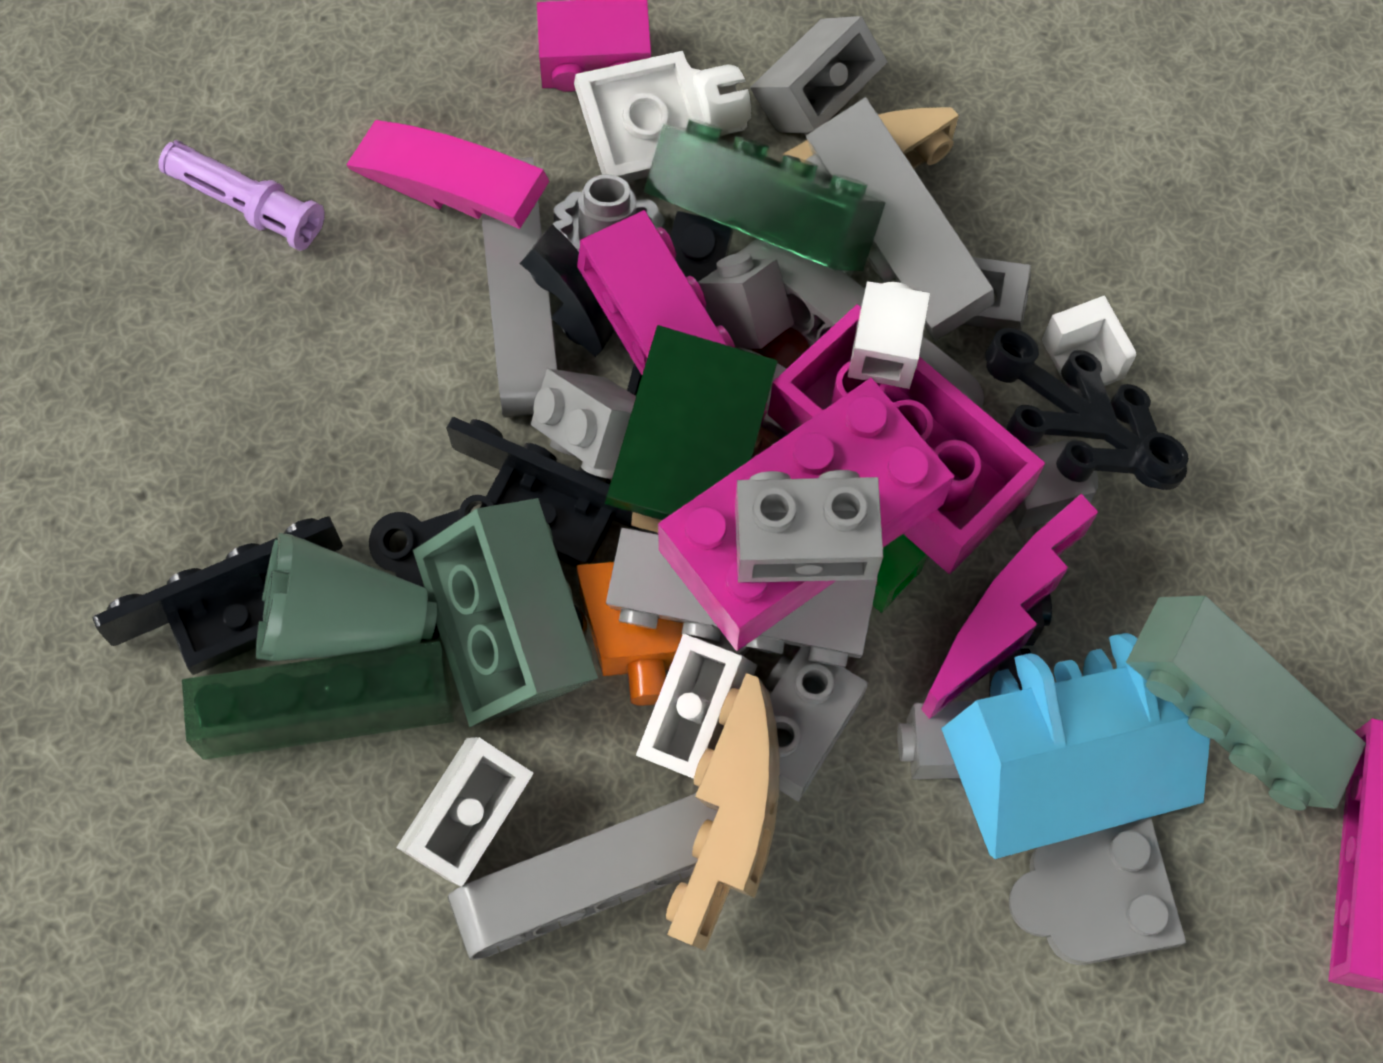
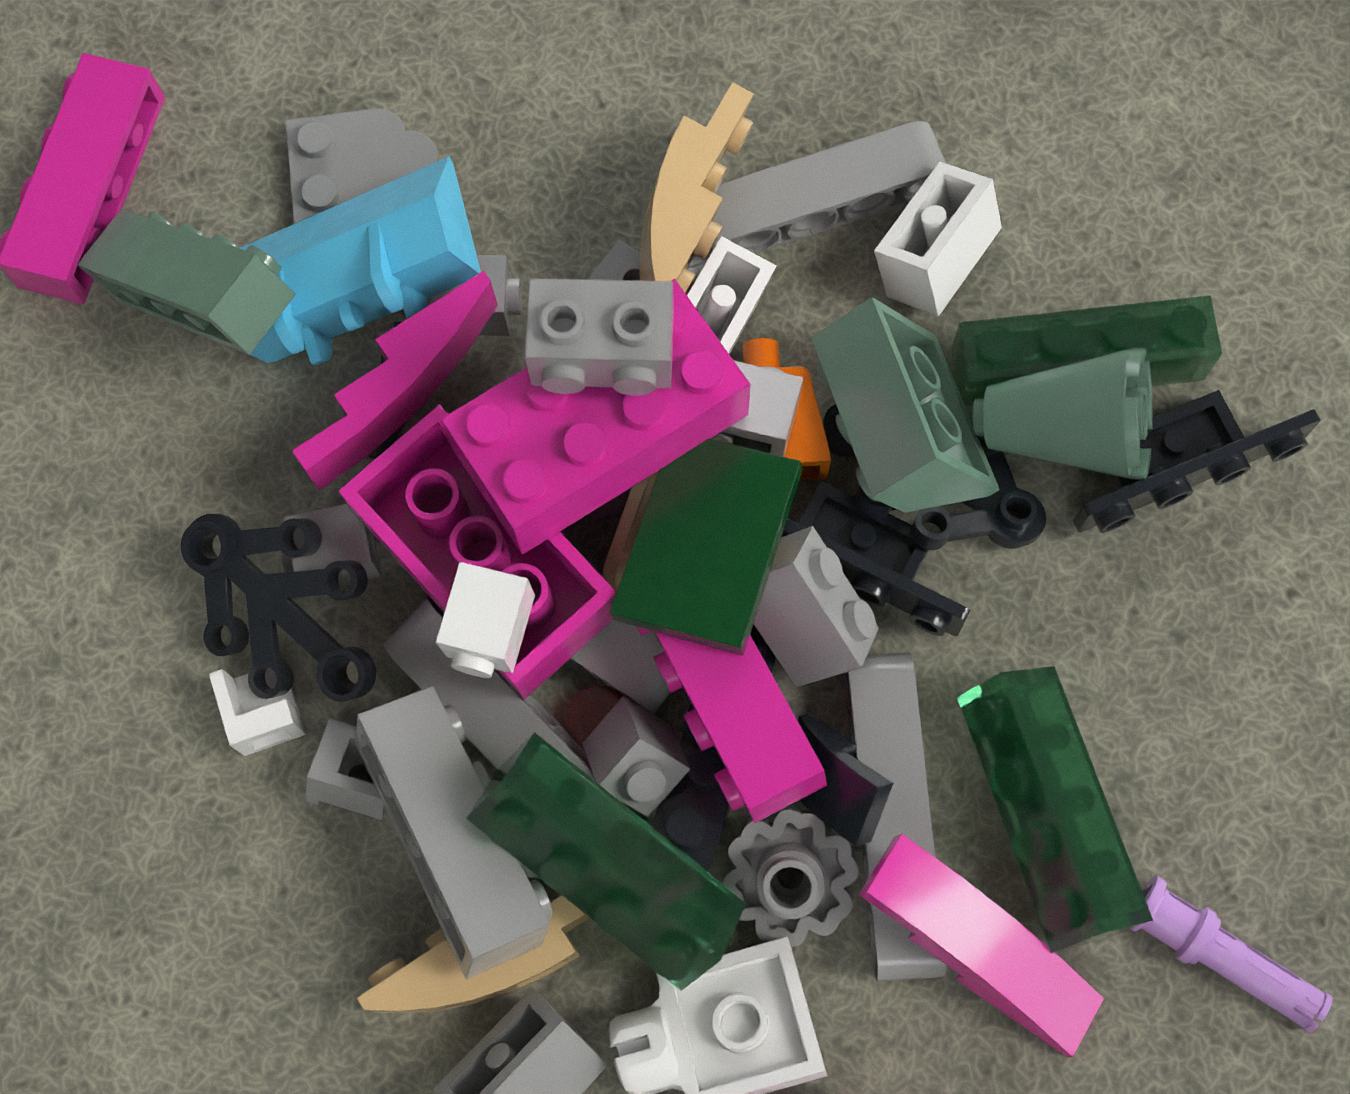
camera: 170 degrees left, 5 degrees up
none -> clear green brick [957,666,1153,953]

